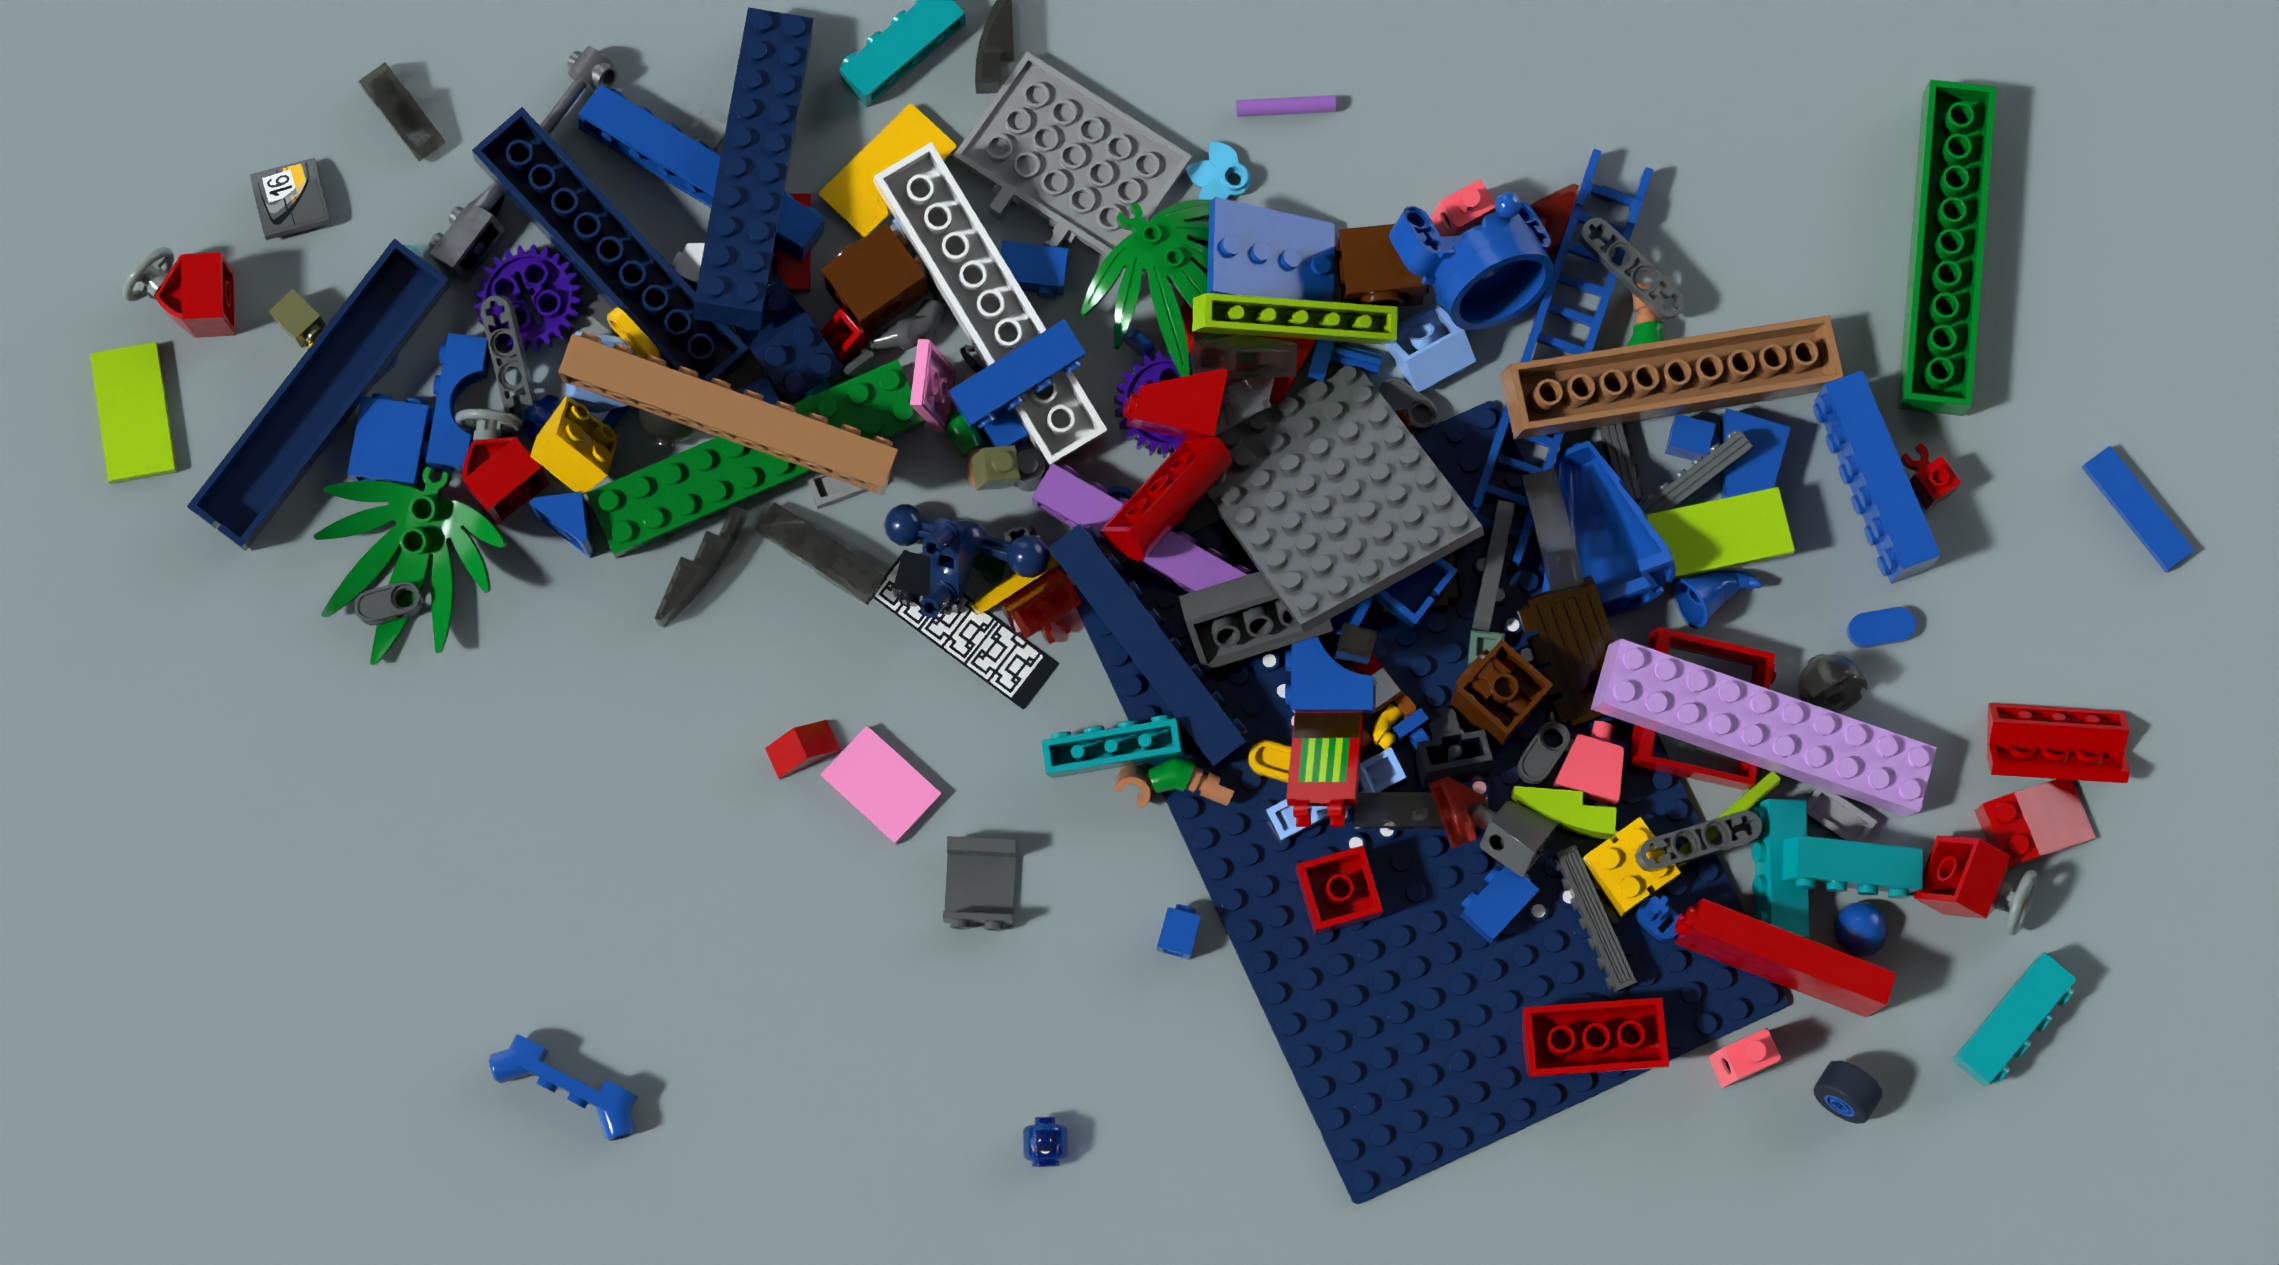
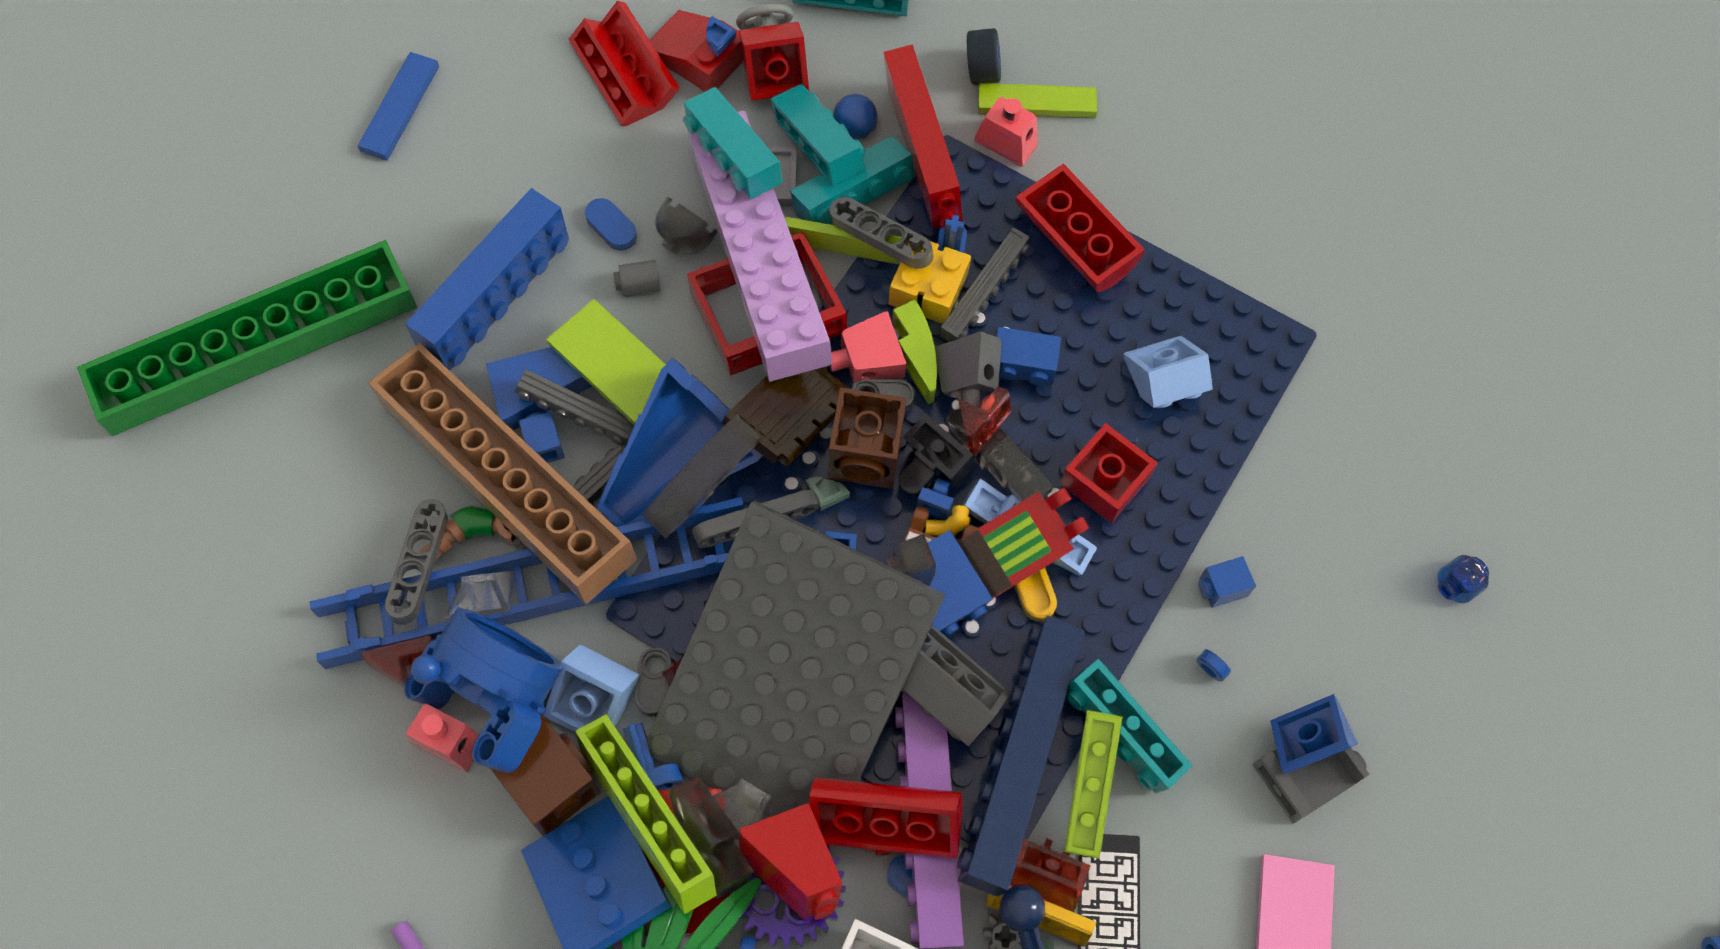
camera: 125 degrees left, 10 degrees down
nougat piece [1114,757,1234,809] -> none
blue hat [1674,571,1763,629] -> none
red brick [1901,443,1962,510] -> none
none -> clear slope [443,570,515,621]
none -> dark grey brick [613,260,661,296]
none -> teal brick [683,87,783,200]
none -> blue tile [706,16,736,57]
none -> lime tile [978,83,1097,118]
none -> lime tile [1064,710,1123,859]
none -> light blue slope [1123,336,1213,408]
none -> blue tile [1197,649,1231,681]
none -> blue slope [1270,694,1358,774]

